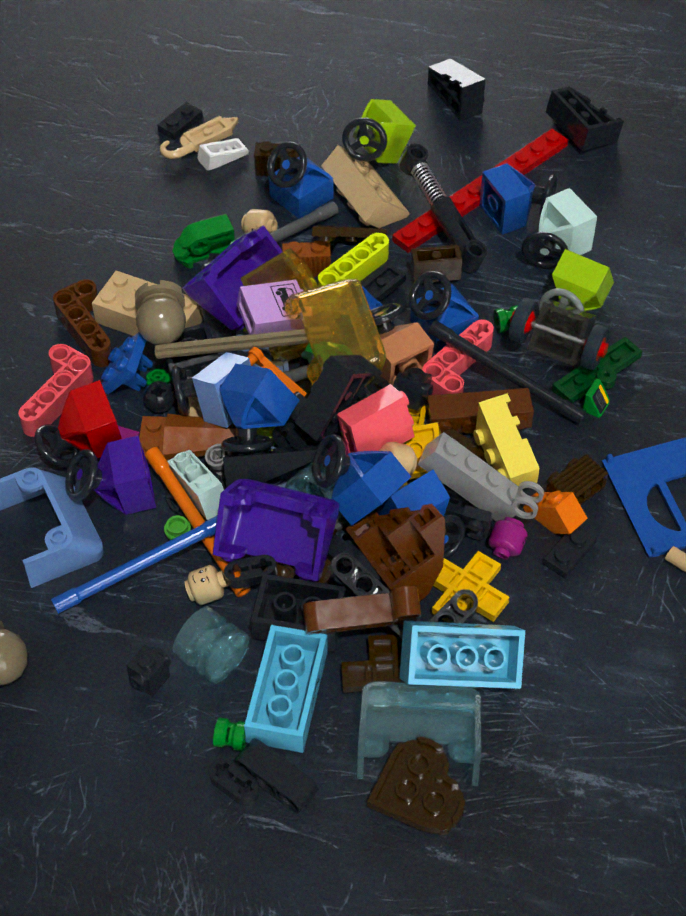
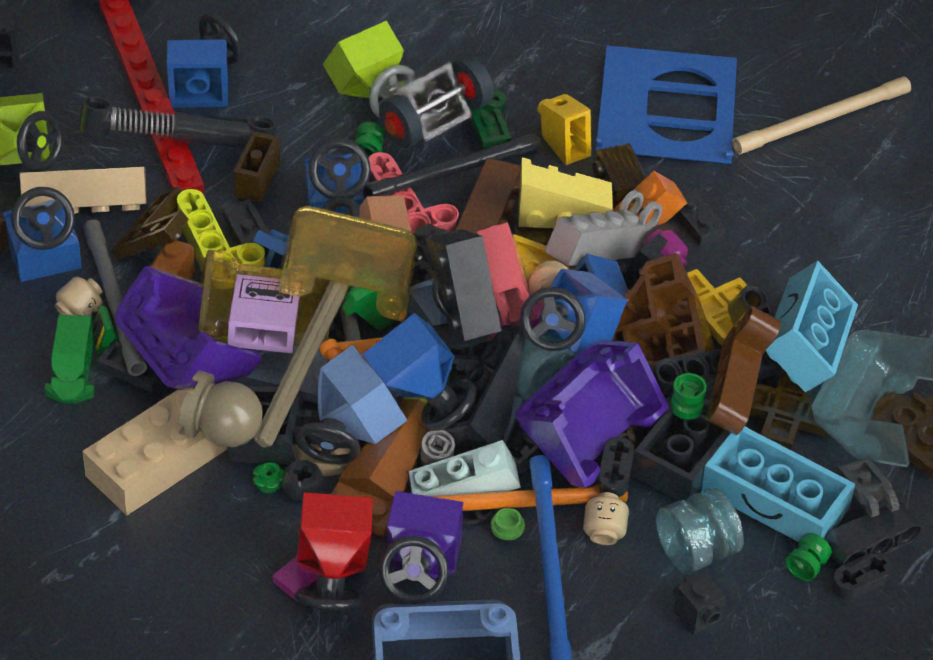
camera: 70 degrees left, 5 degrees down
coral beam [18,344,94,437] -> none
reddish brown beam [53,279,112,367] -> none
blue plate [101,332,153,394] -> none
light aqua piece [521,188,597,268] -> none
green slope [583,379,610,418] -> none
none -> yellow torso [537,94,591,165]
none -> green wheel [670,373,707,420]
none -> dark grey hinge [838,458,899,517]

